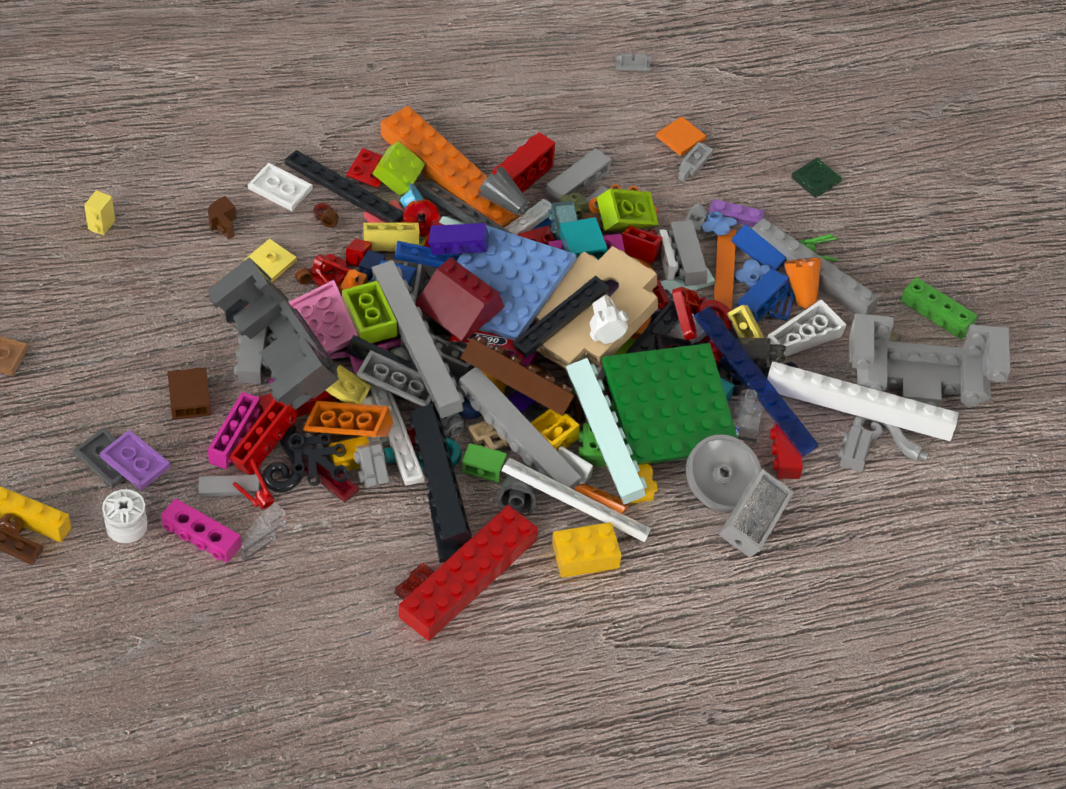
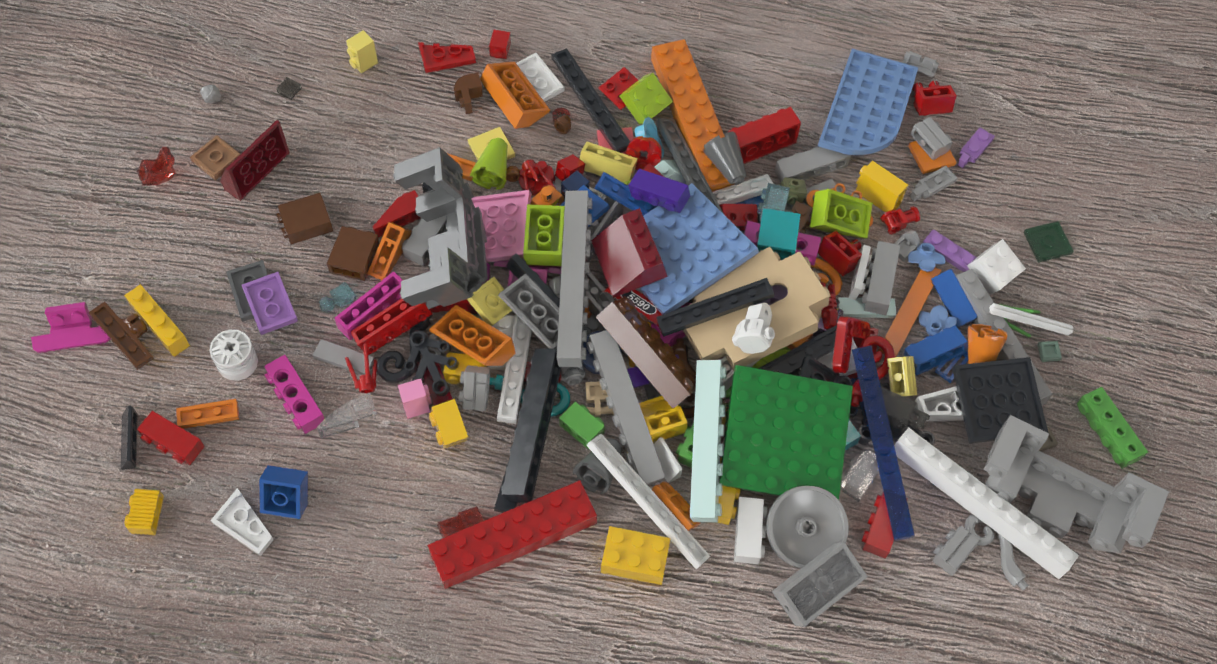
camera: 25 degrees right, 10 degrees up
none -> black slope [120,405,138,470]
none -> yellow brick [124,489,164,535]
none -> red brick [137,411,205,466]
none -> orange plate [176,399,239,429]
none -> white wing [211,488,274,556]
none -> dark red slope [220,120,290,201]
none -> blue brick [259,465,308,519]
none -> clear smoke tile [276,77,302,100]
none -> reddish brown brick [276,193,333,245]
none -> clear light blue plate [319,282,357,313]
none -> orange slope [367,222,412,280]
none -> red slope [372,190,421,238]
none -> bright pink brick [398,379,432,419]
none -> red wing [418,42,476,73]
none -> yellow brick [429,399,468,449]
none -> lime cone [470,138,508,190]
none -> orange slope [480,61,550,129]
none -> red brick [489,29,511,59]
none -> white brick [734,497,767,564]
none -> medium blue plate [818,49,919,155]
none -> yellow brick [856,160,908,213]
none -> red connector [880,206,920,235]
none -> light grey brick [910,117,953,160]
none -> red brick [912,81,957,116]
none -> black plate [952,357,1048,444]
none -> medium lavender hinge [957,127,995,168]
none -> white brick [967,239,1026,295]
none -> white axle [989,303,1073,335]
none -> sand green tile [1037,341,1062,362]

